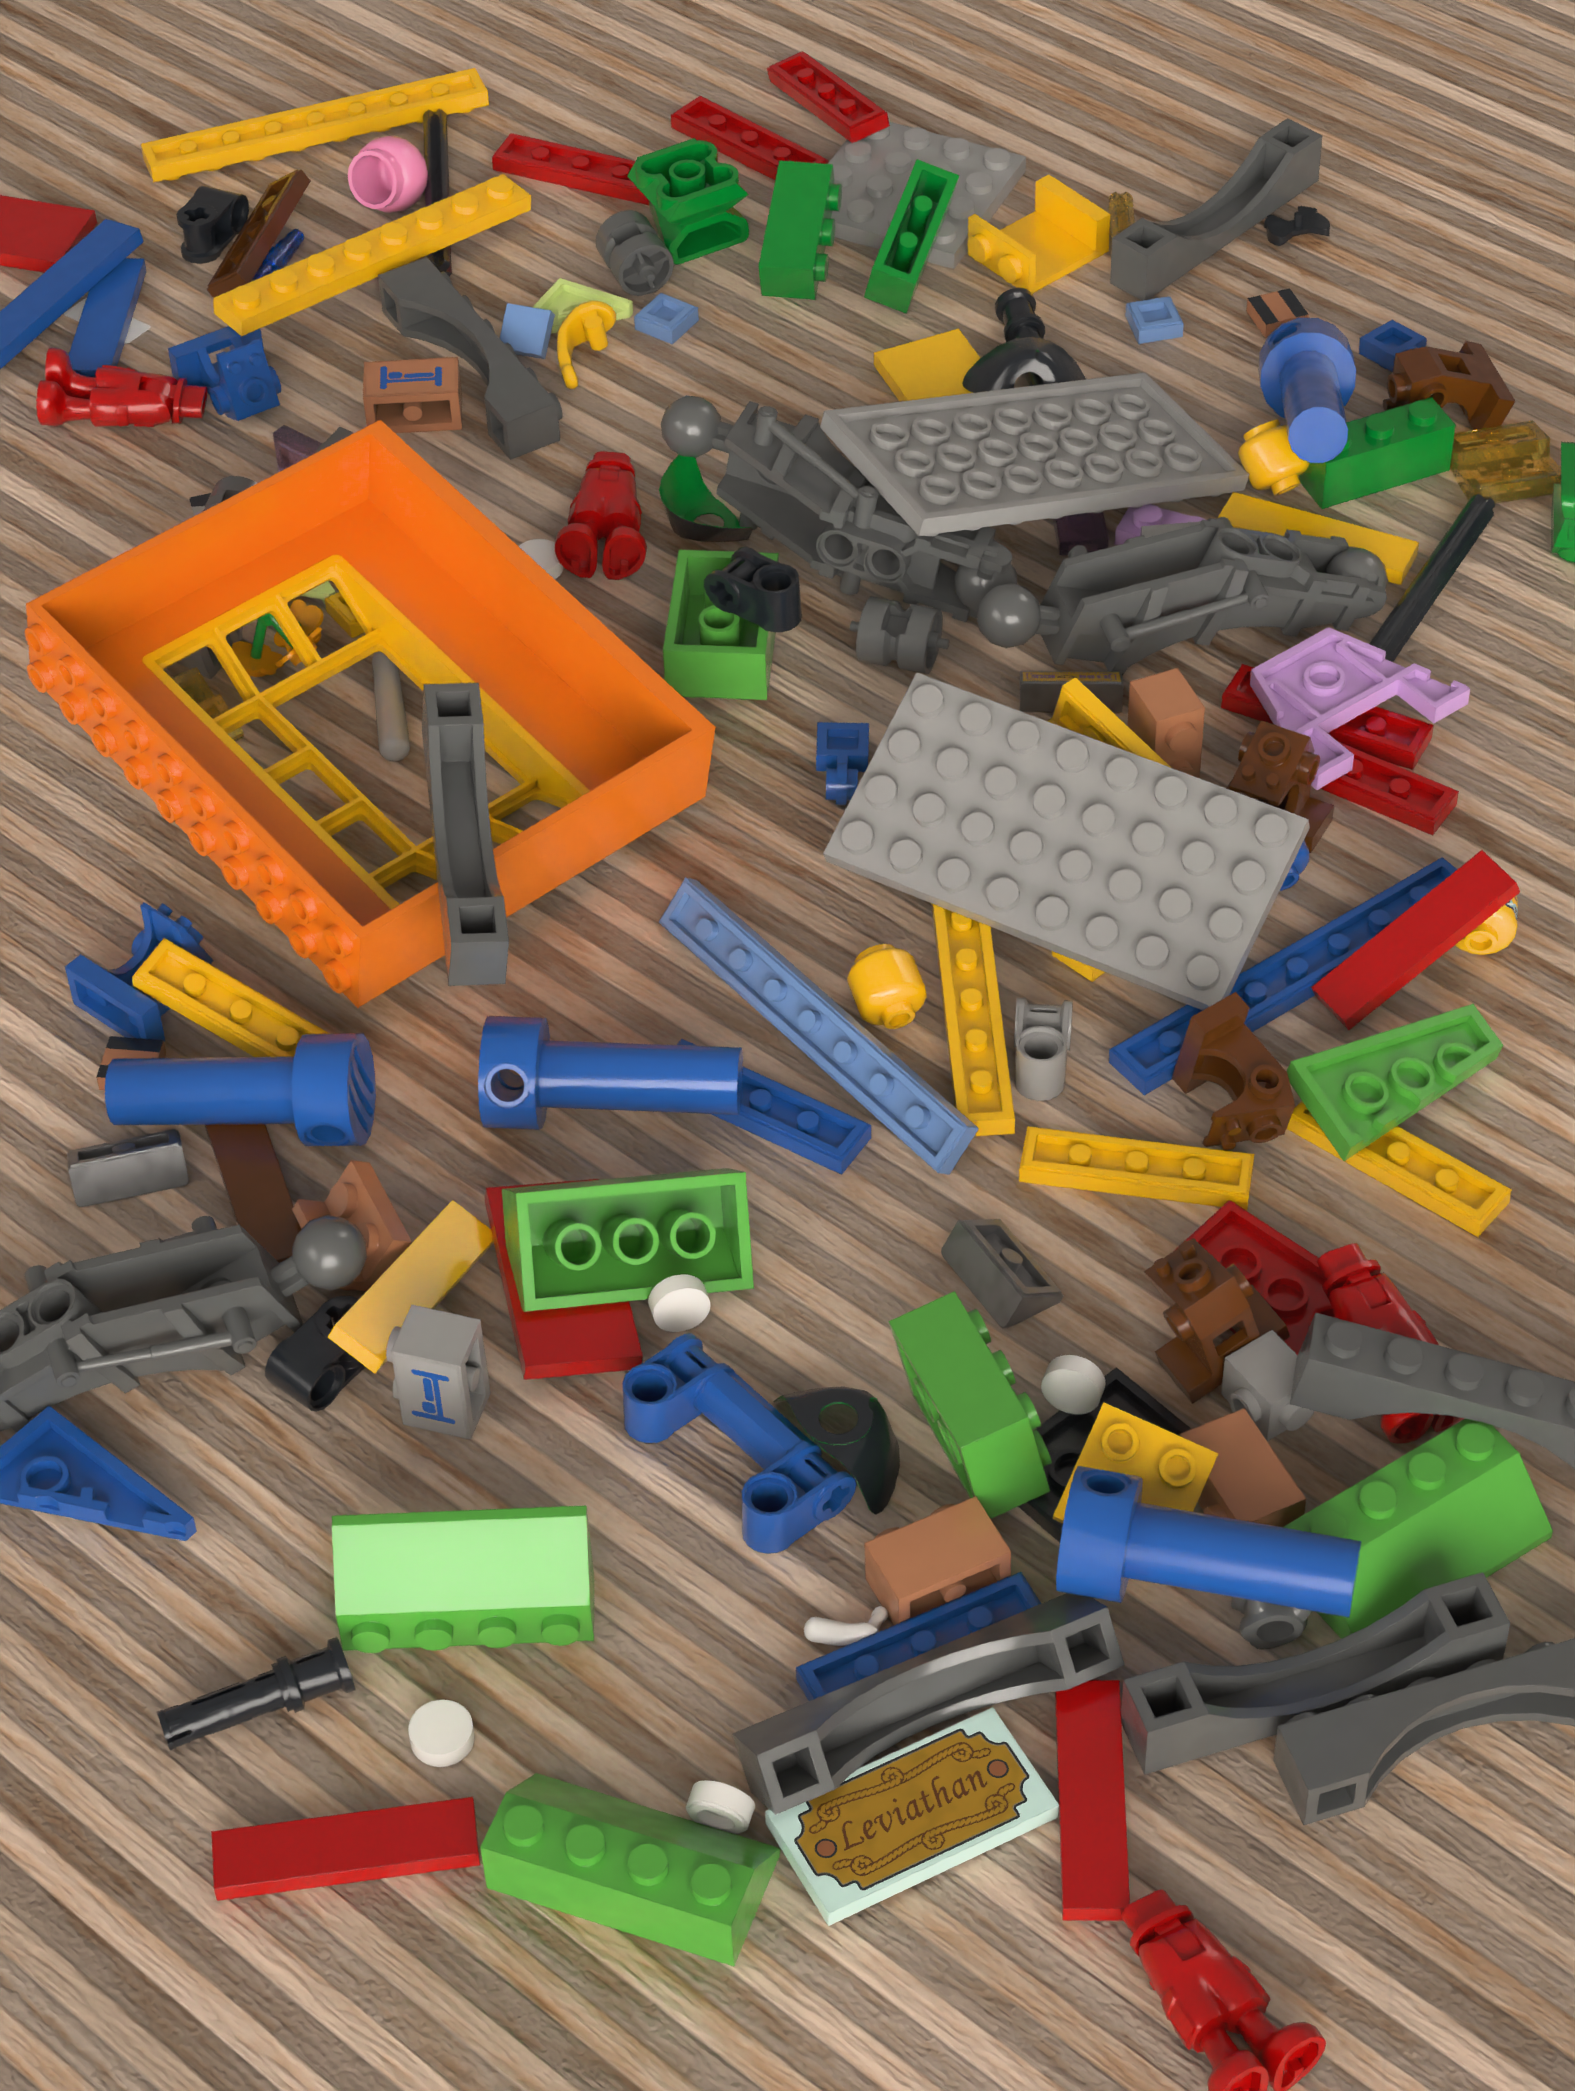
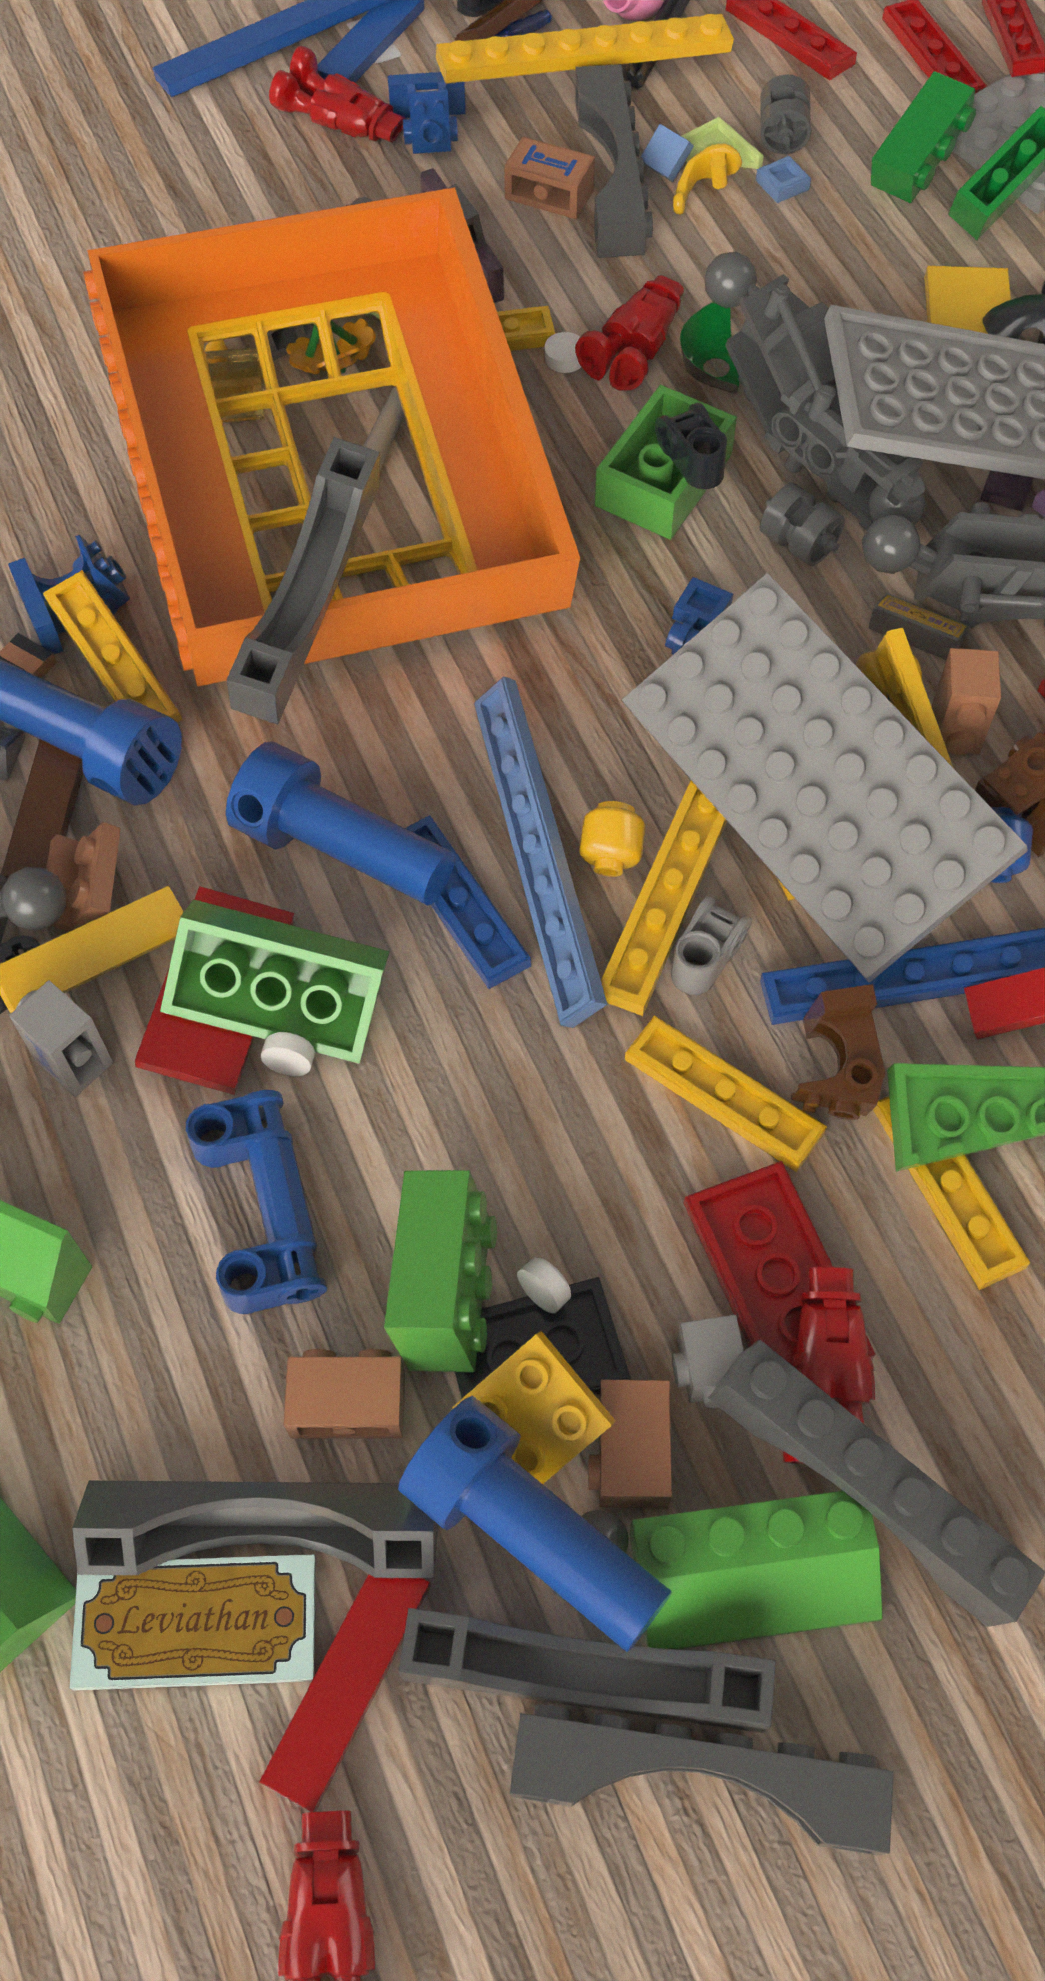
camera: 25 degrees right, 15 degrees up
green piece [627,138,749,265] -> none
white tile [686,1780,755,1834] -> none
black piece [773,1386,900,1515] -> none
blue tile [796,1572,1041,1701] -> none
white piece [804,1606,888,1646] -> none
flat silver slope [941,1219,1064,1328] -> none
reddish brown tile [1144,1238,1290,1404] -> none

